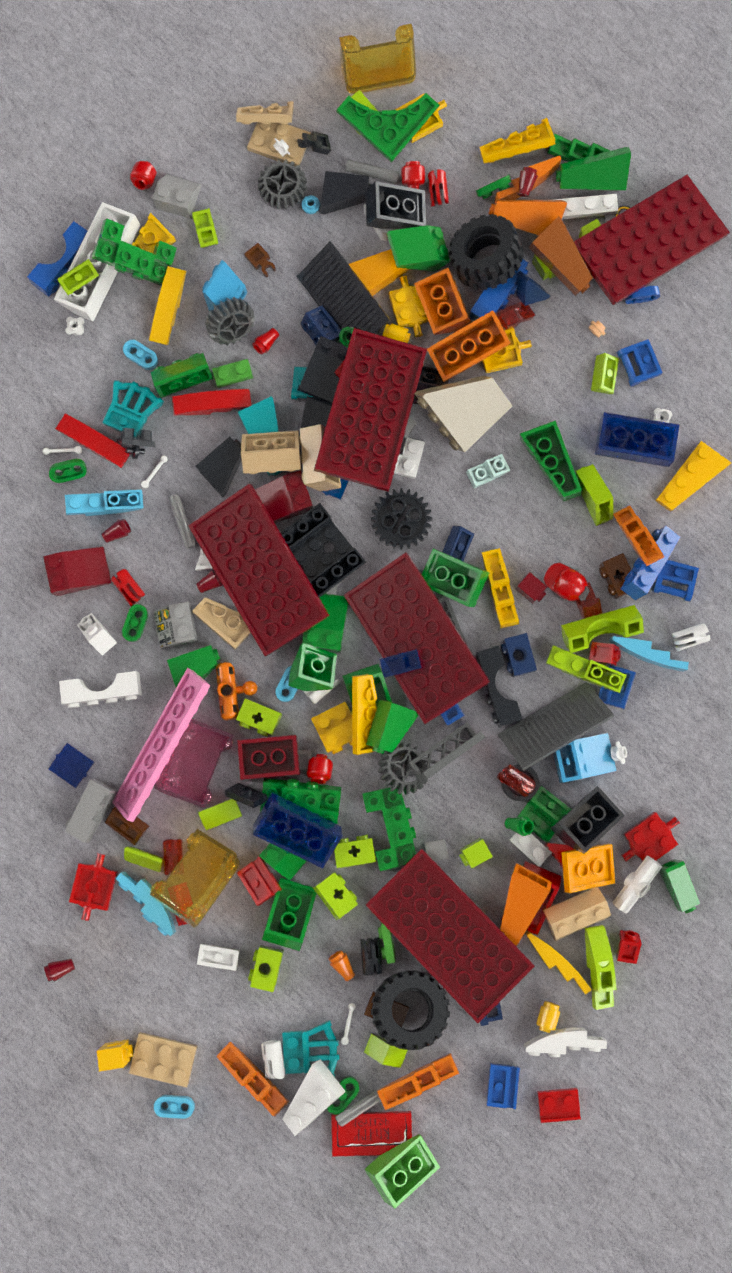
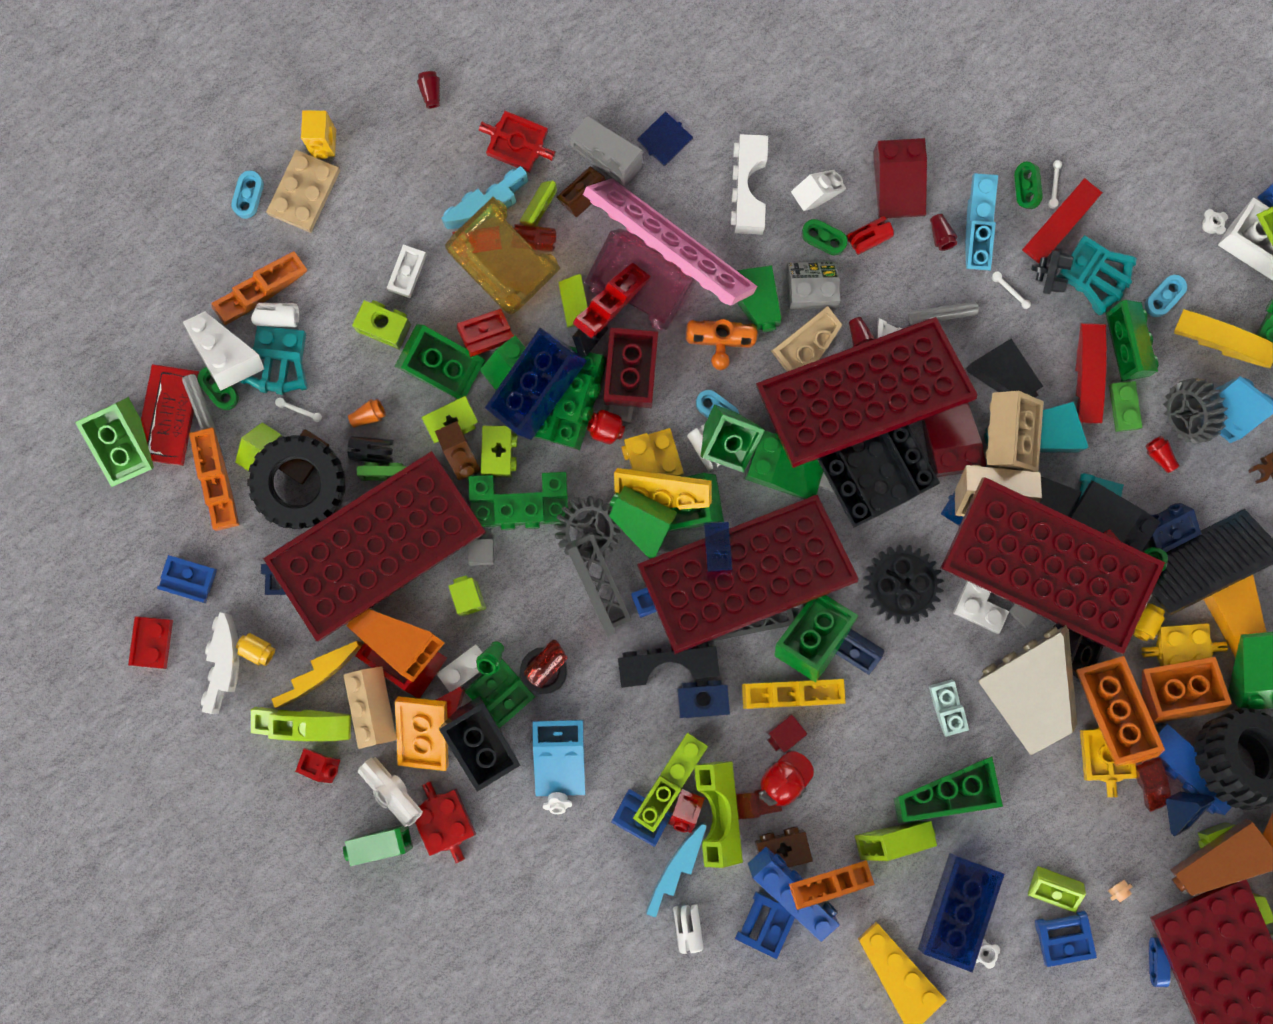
camera: 95 degrees right, 0 degrees up
lime brick [236,698,282,737] -> none
dark grey window [498,682,614,771] -> none
none -> reddish brown brick [435,421,481,481]
none -> red slope [573,262,651,338]

